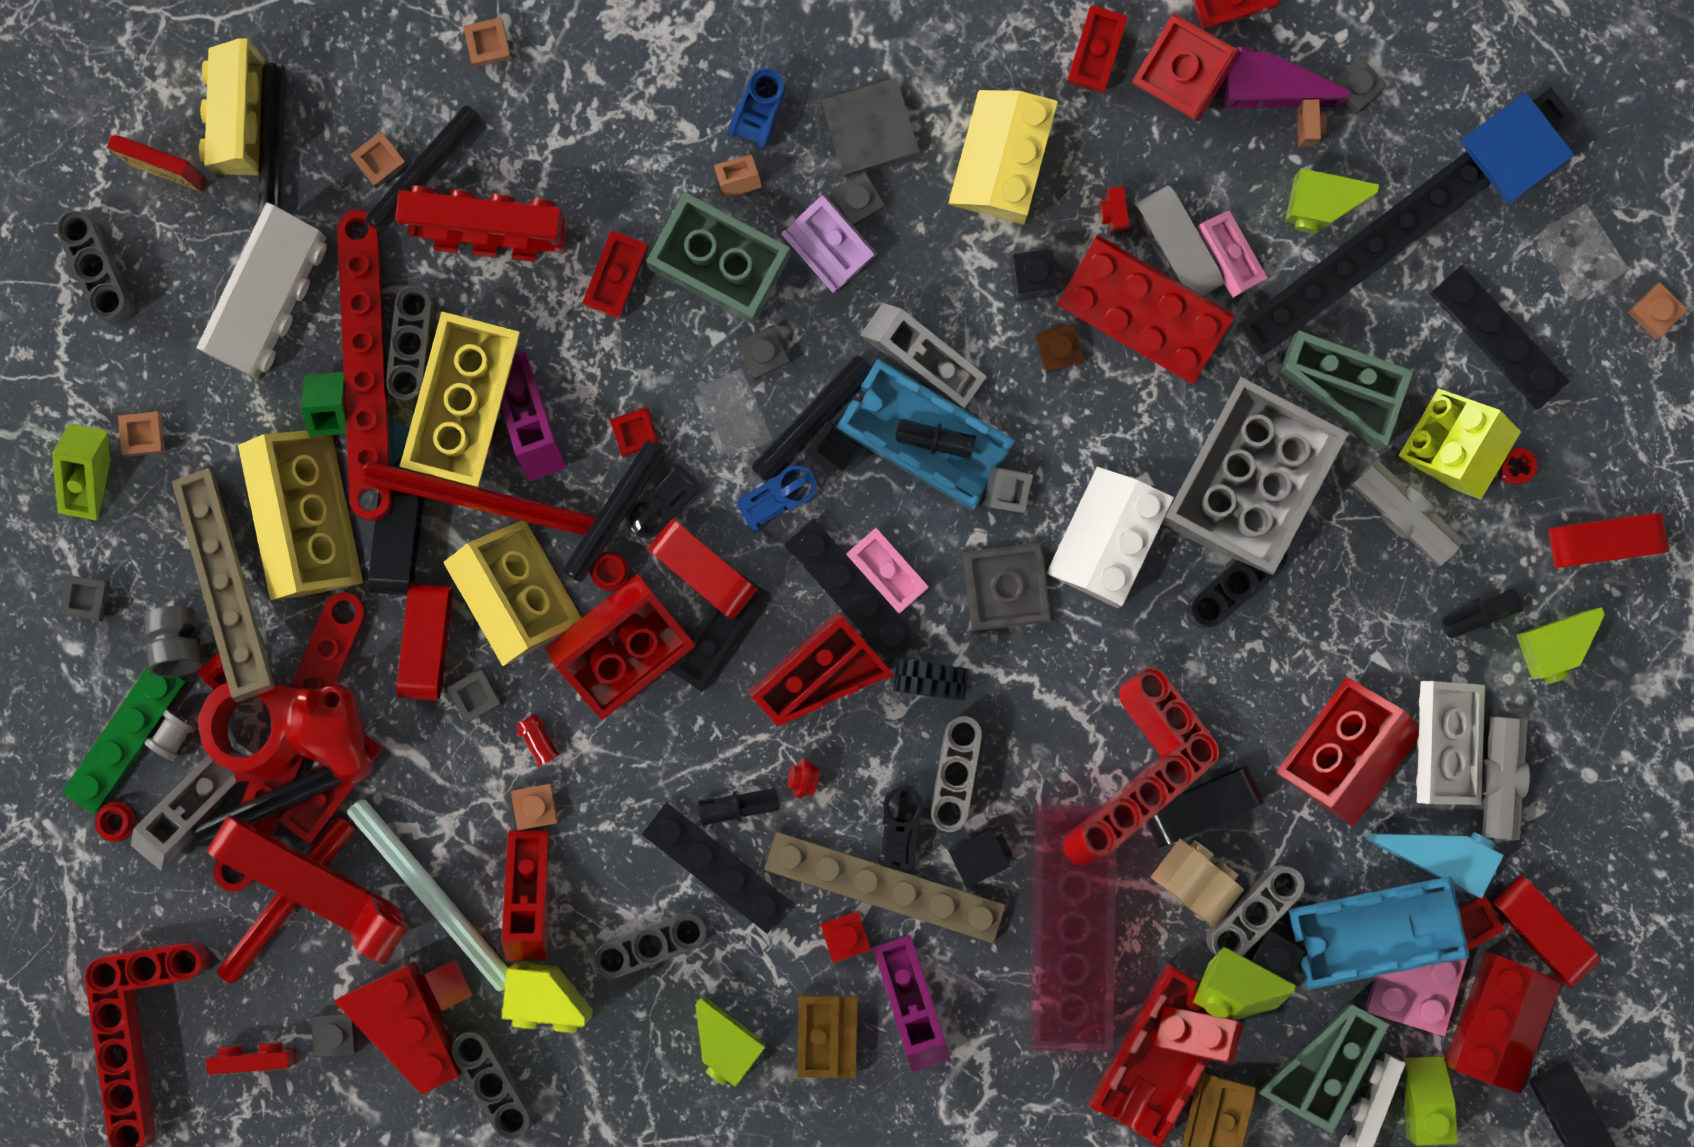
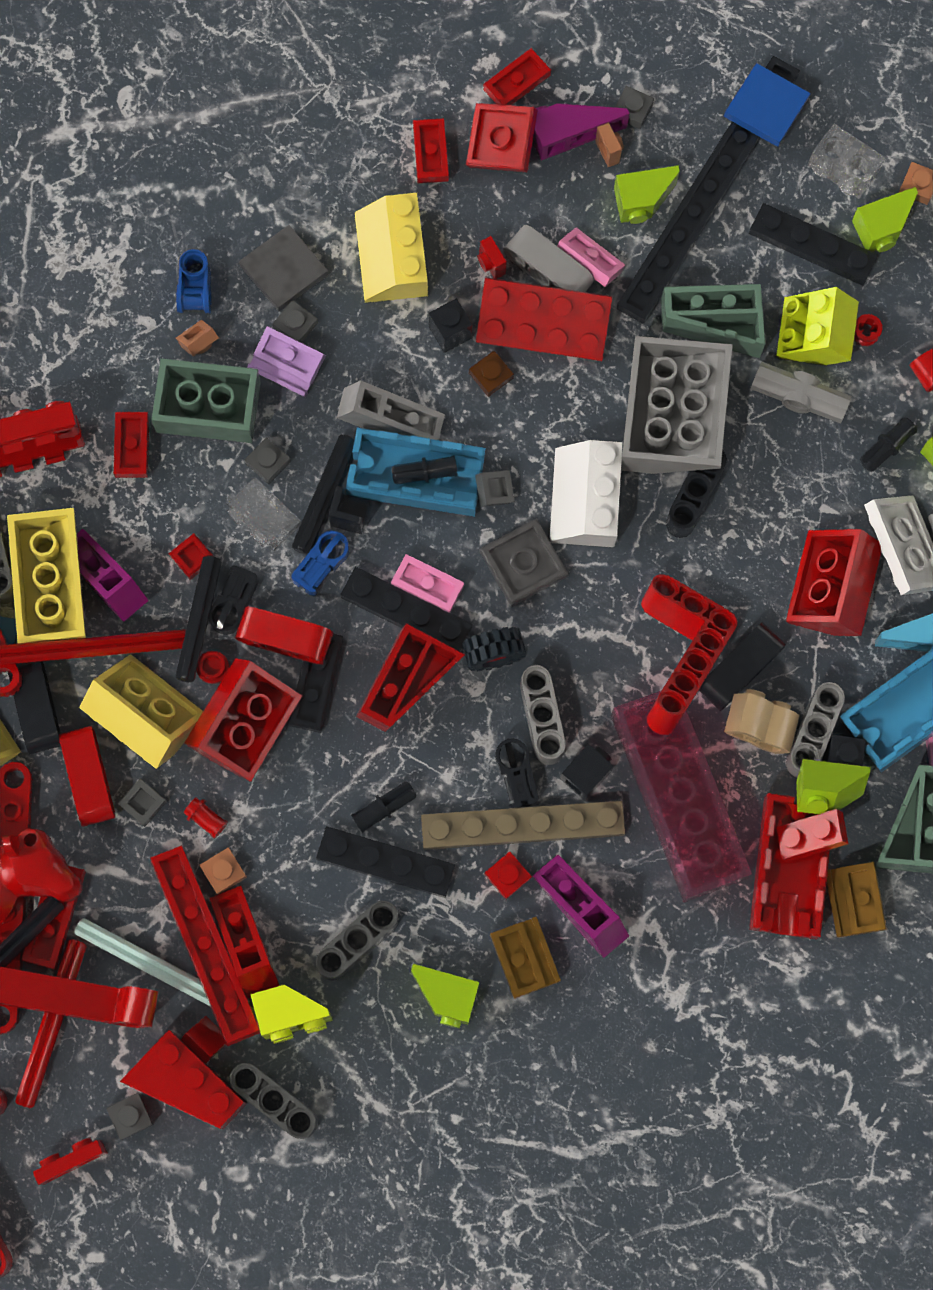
camera: 25 degrees left, 10 degrees down
red plate [788,758,819,799] -> none
none -> red plate [150,845,260,1047]
none -> lime slope [852,187,918,252]

